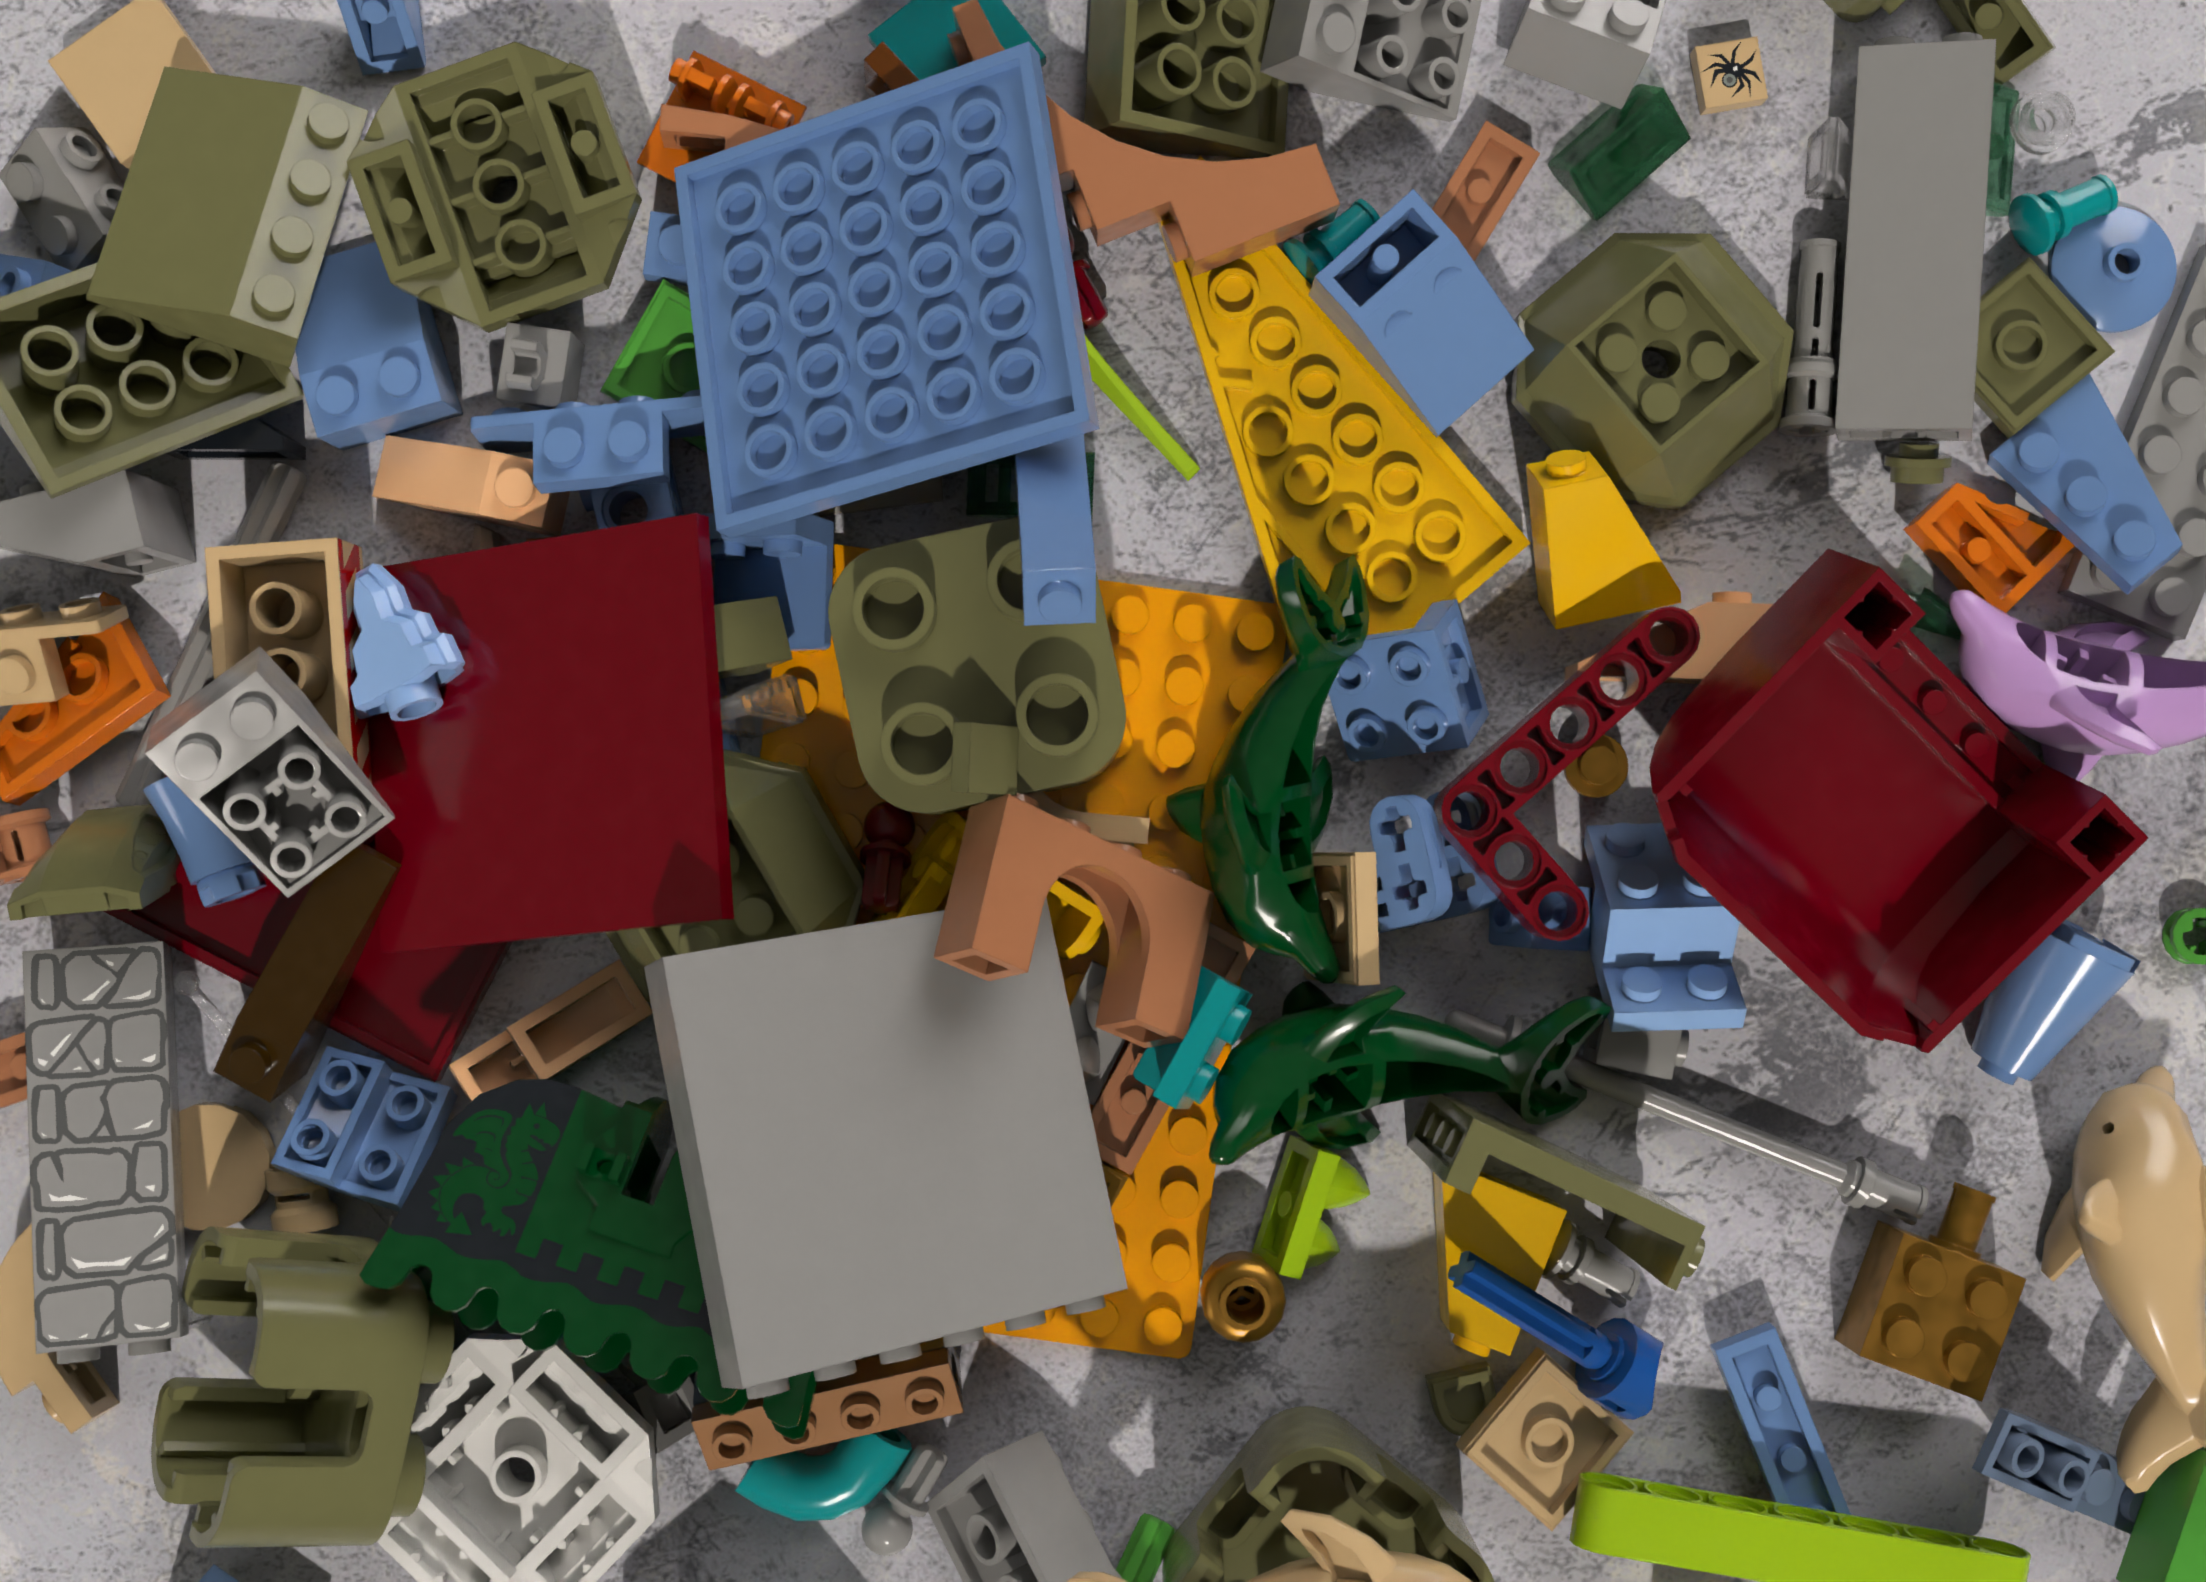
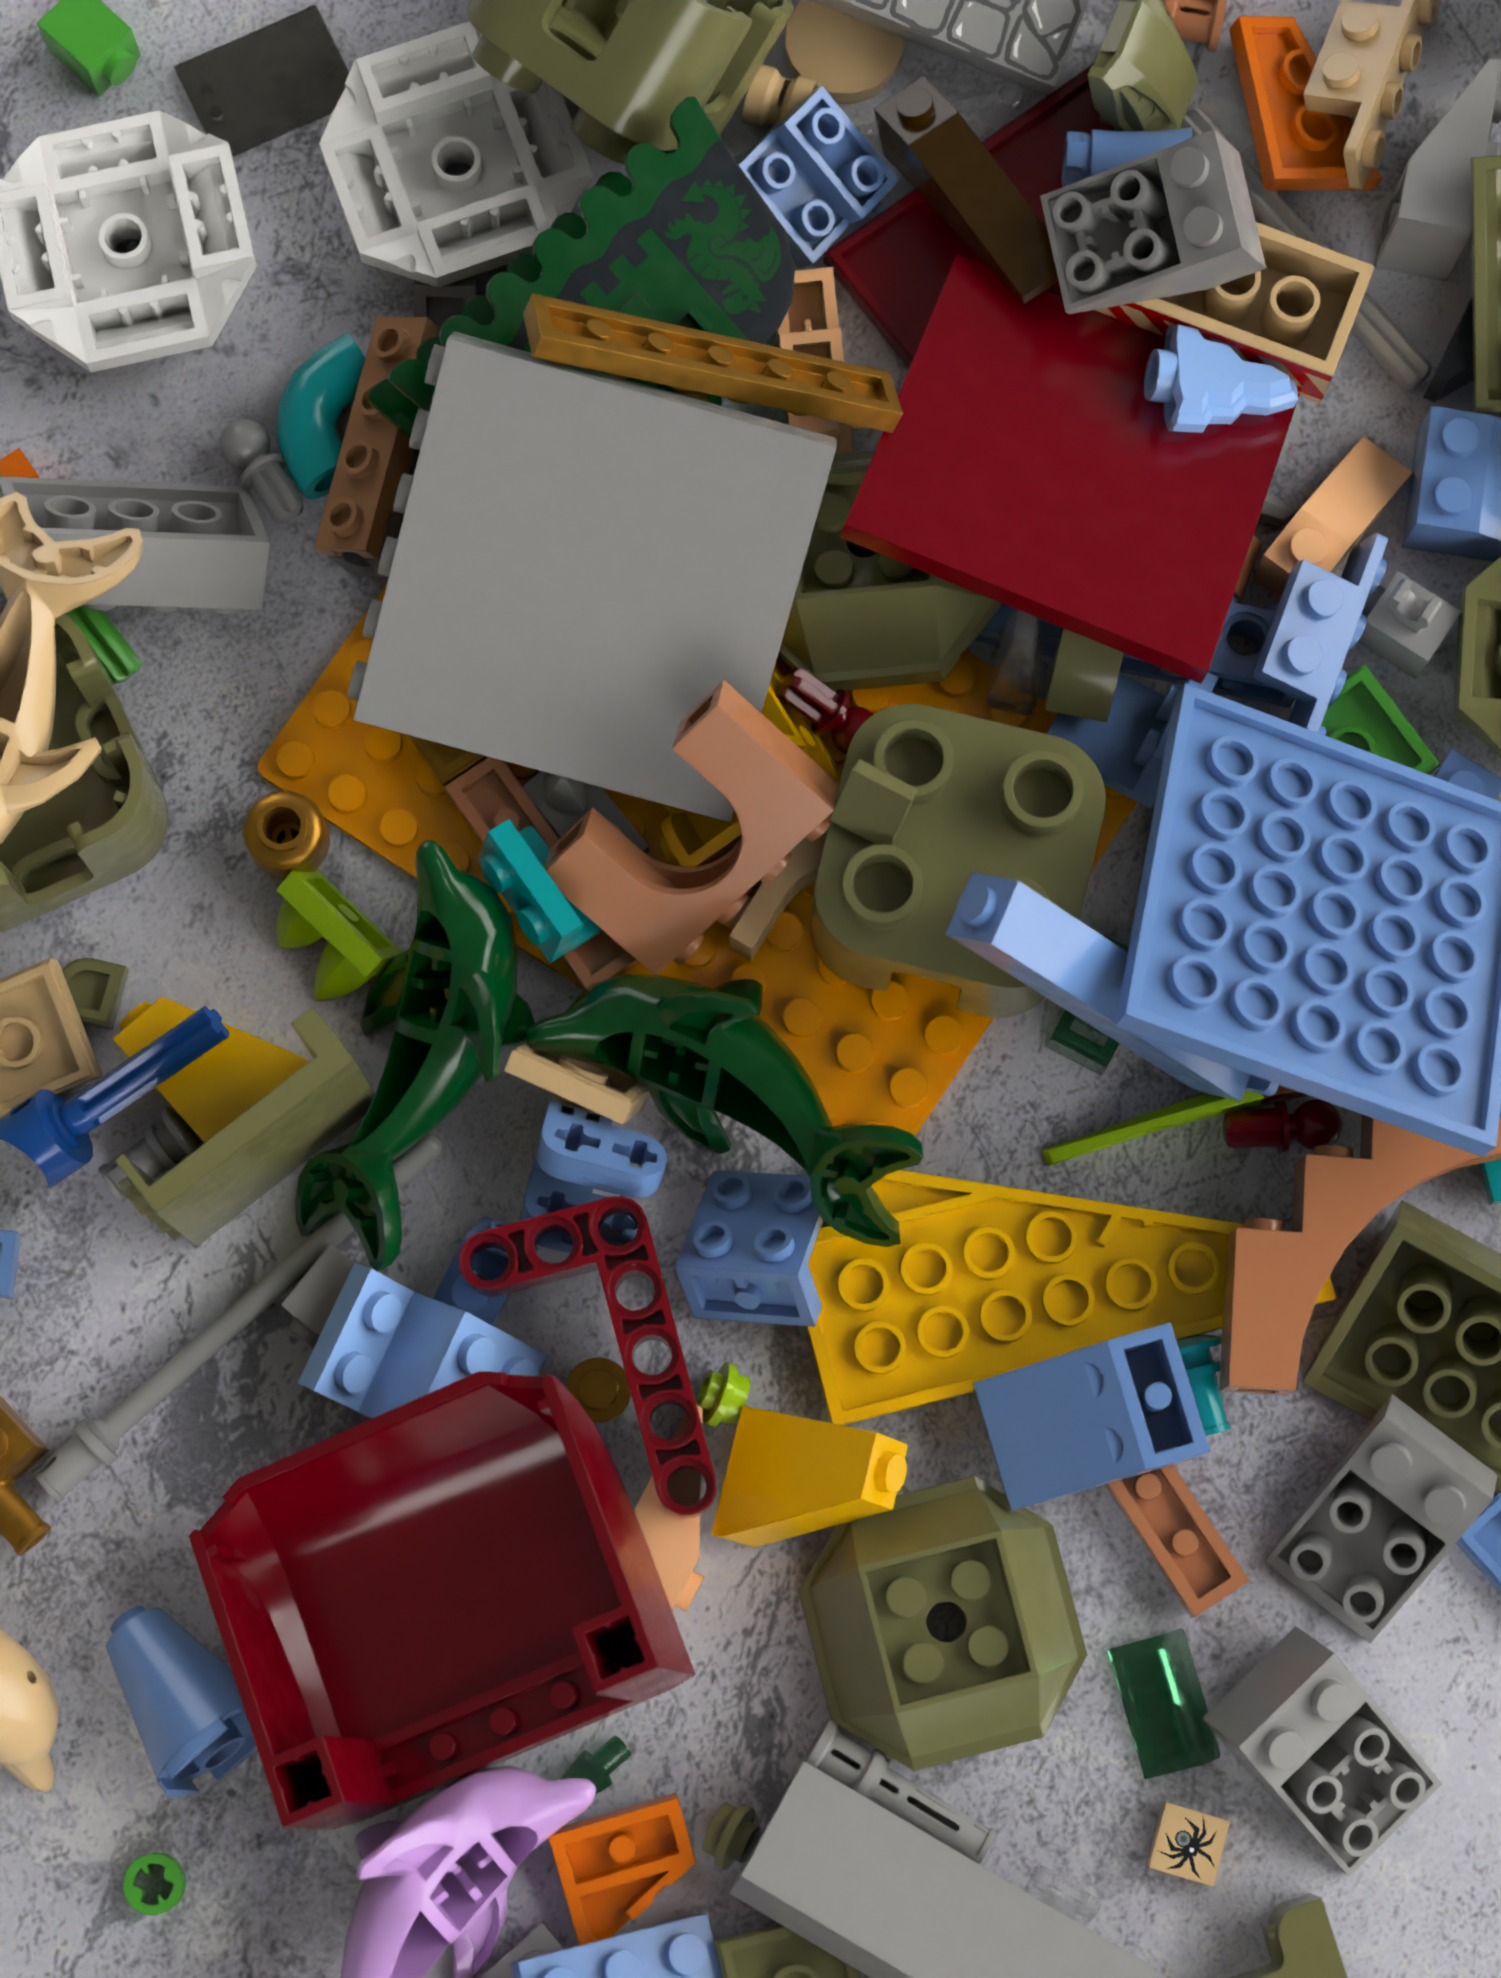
camera: 115 degrees right, 10 degrees down
none -> pearl gold plate [523,293,903,433]
none -> lime plate [696,1362,751,1427]

